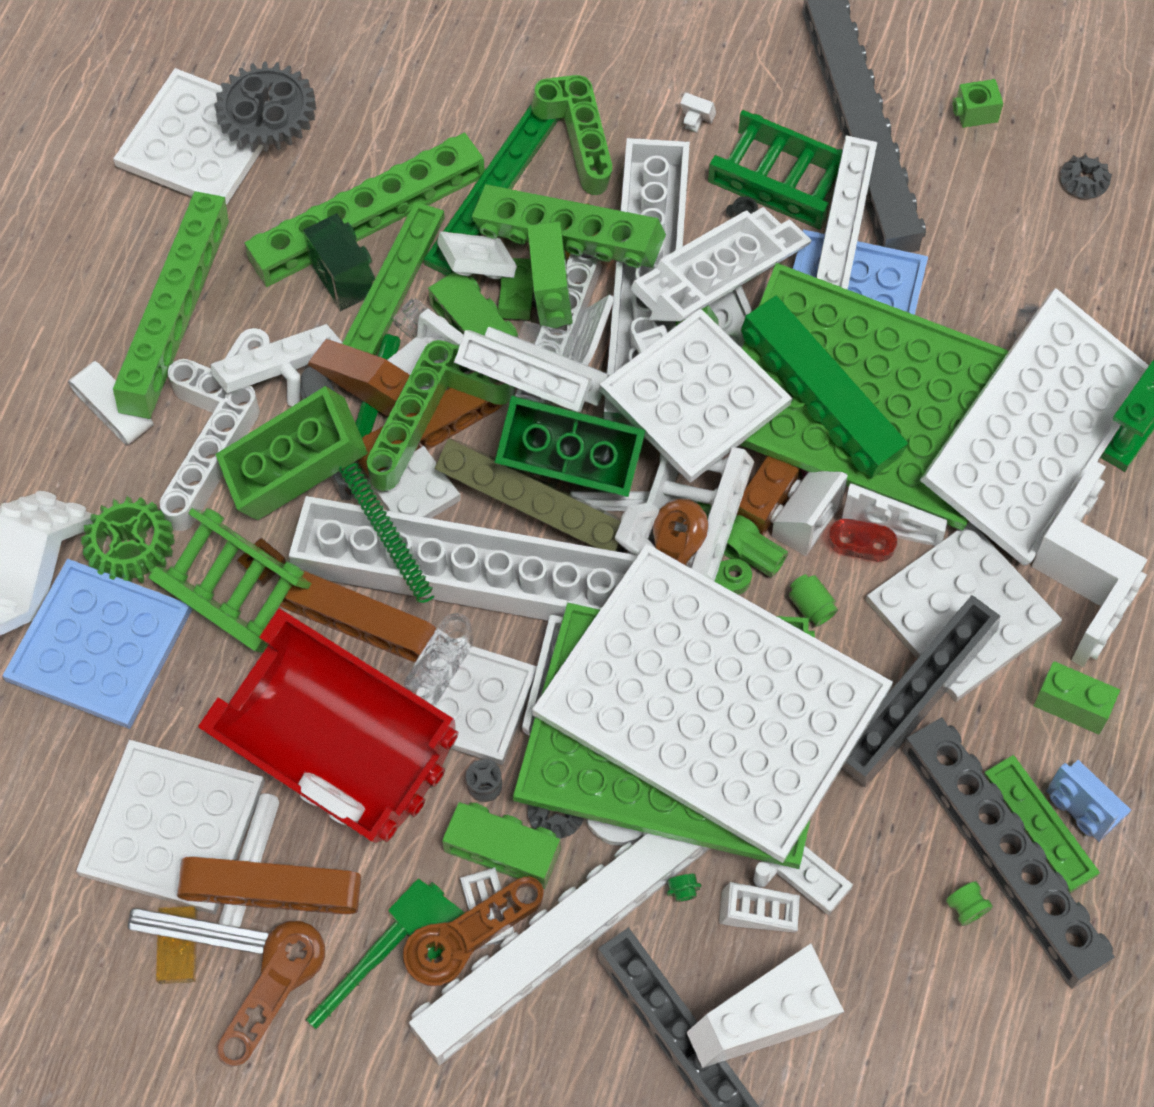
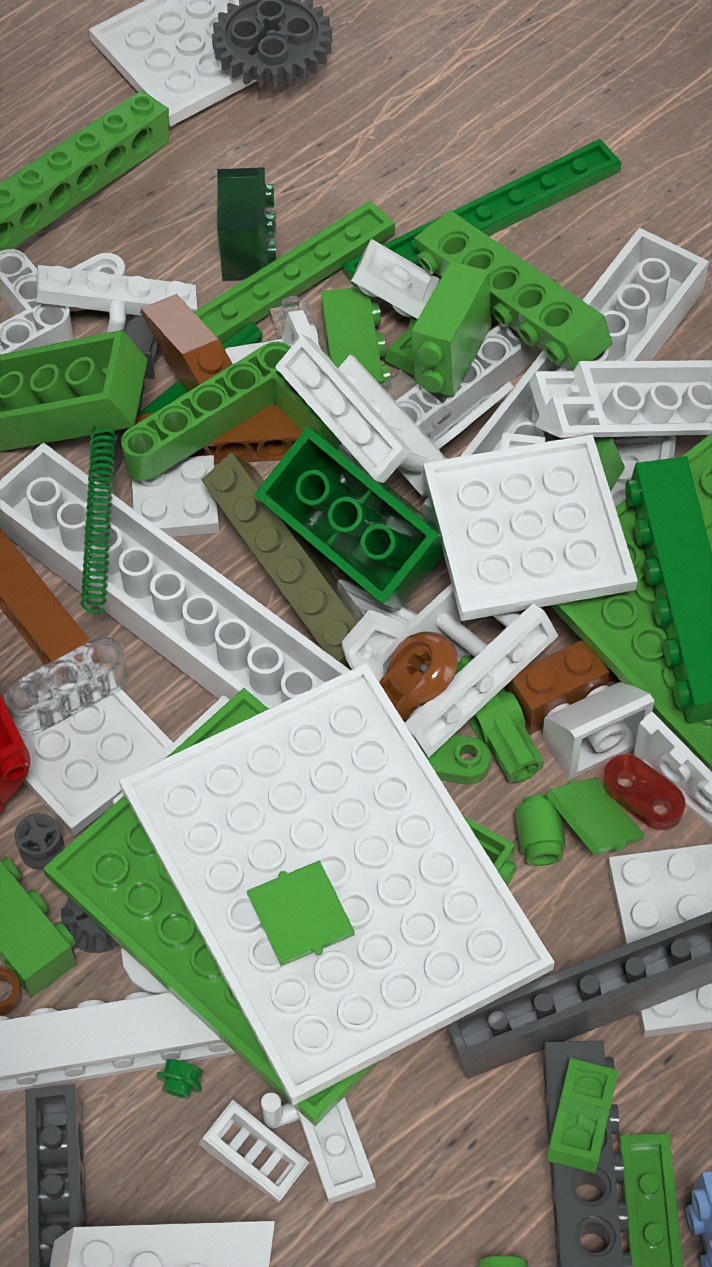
camera: 30 degrees right, 5 degrees down
bright green brick [244,132,485,287] -> none
bright green beam [531,75,612,195] -> none
none -> bright green piece [247,860,355,966]
none -> bright green piece [545,777,645,855]
none -> bright green slope [546,1058,619,1174]

